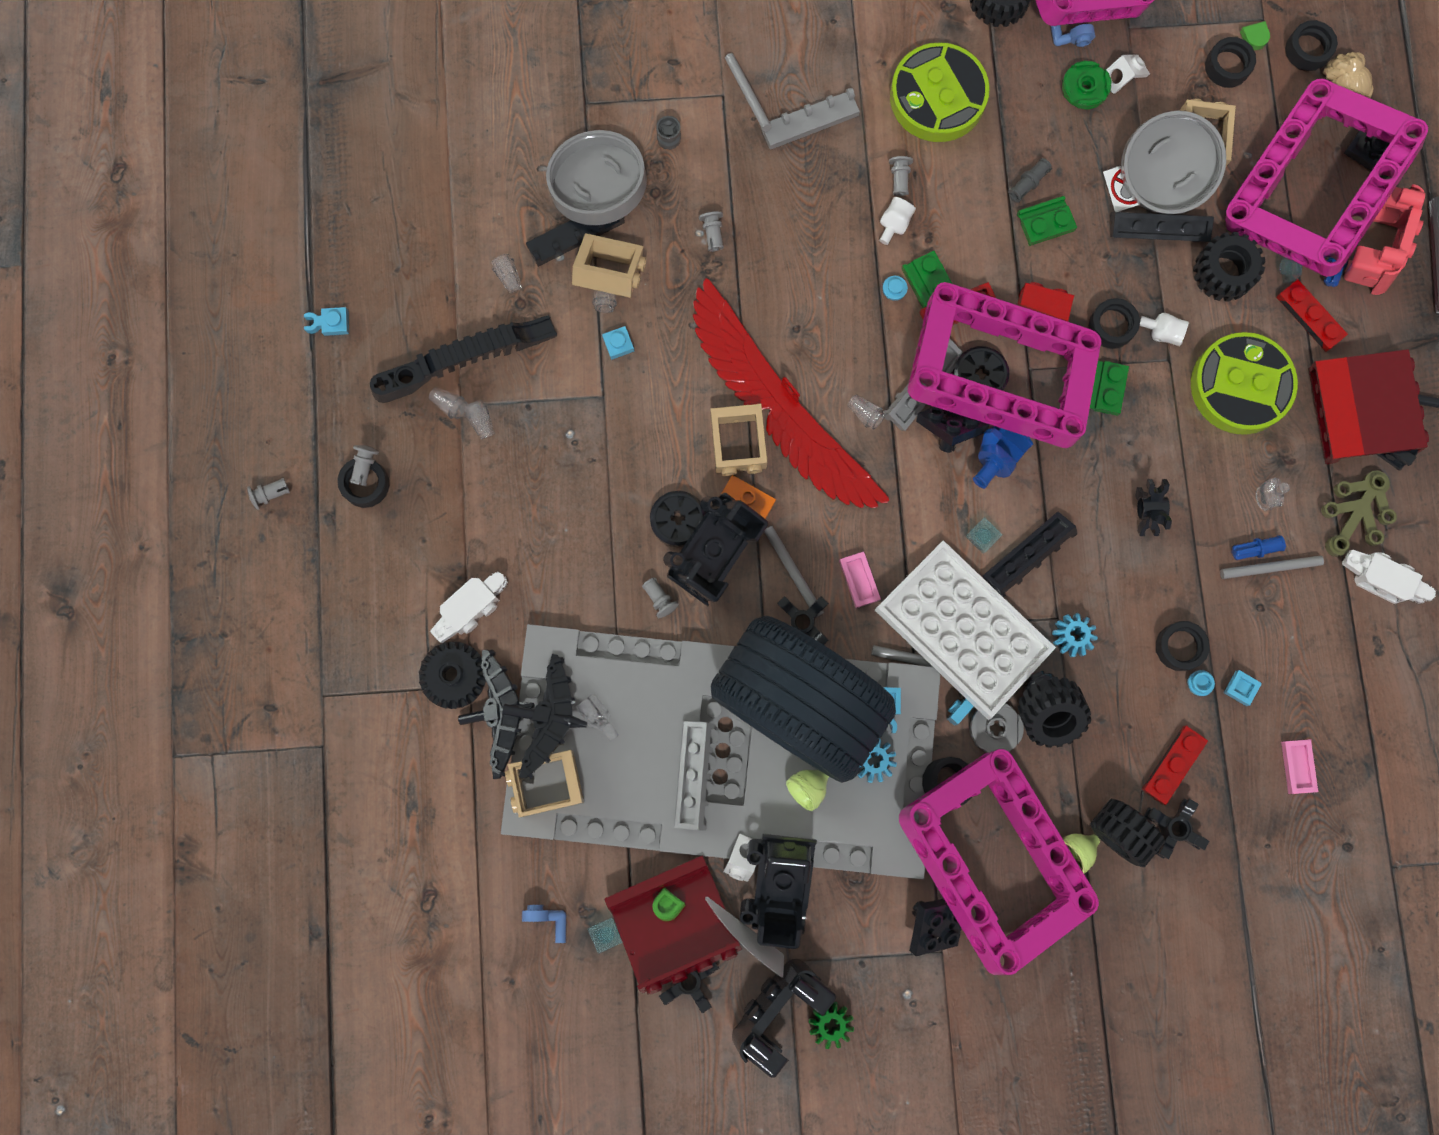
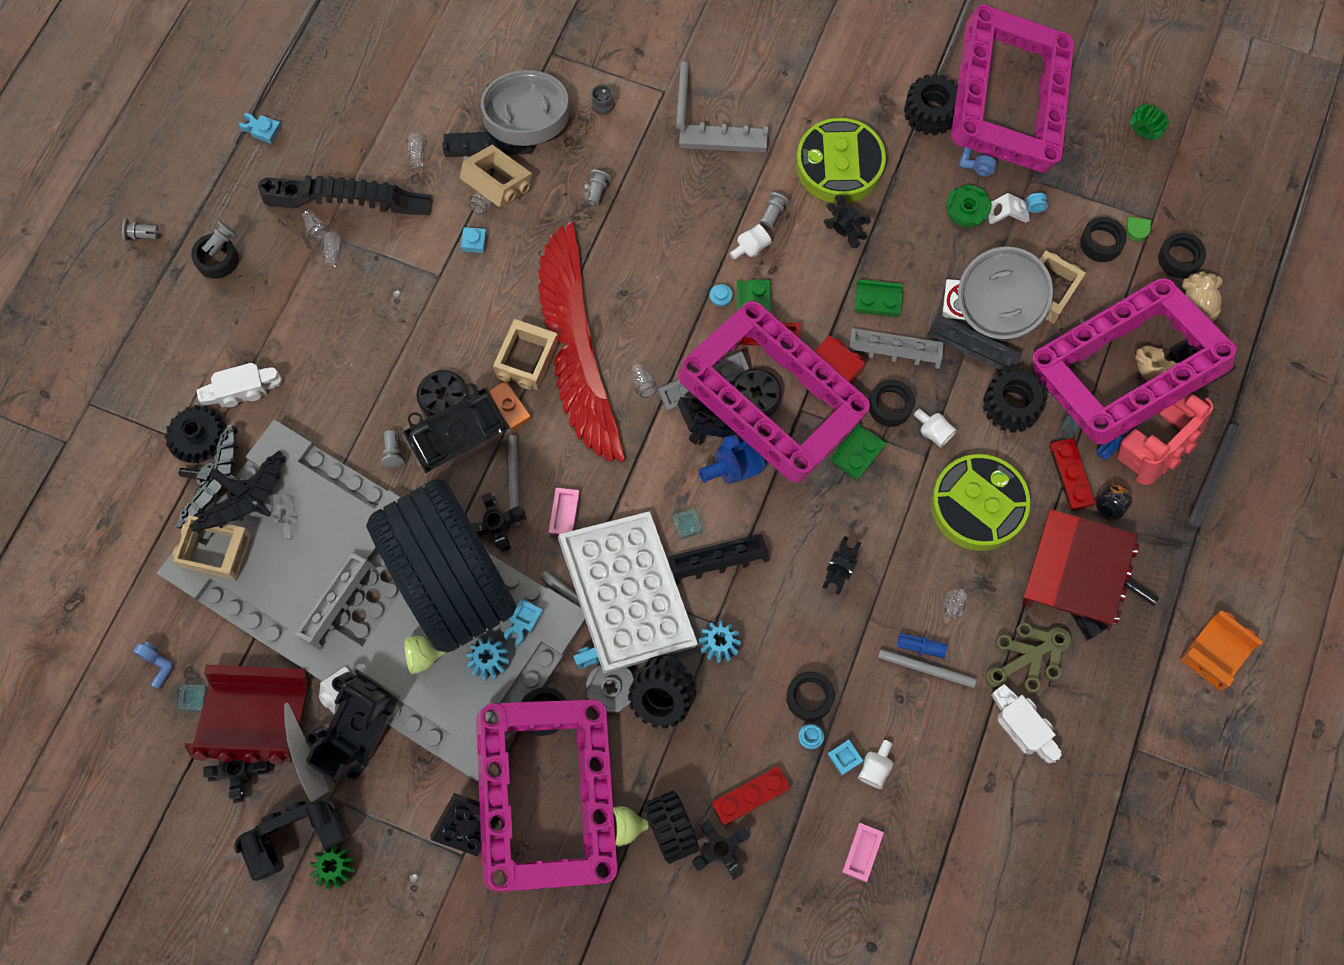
camera: 30 degrees right, 10 degrees down
bright green tile [653,887,686,921] -> none
dark grey pin [1008,158,1052,203] -> none
none -> black pin [823,194,871,248]
none -> light grey hinge [848,328,943,369]
none -> white piece [858,740,894,789]
none -> medium azure bush [1026,193,1048,213]
none -> black head [1095,484,1132,519]
none -> tan hair [1135,346,1185,381]

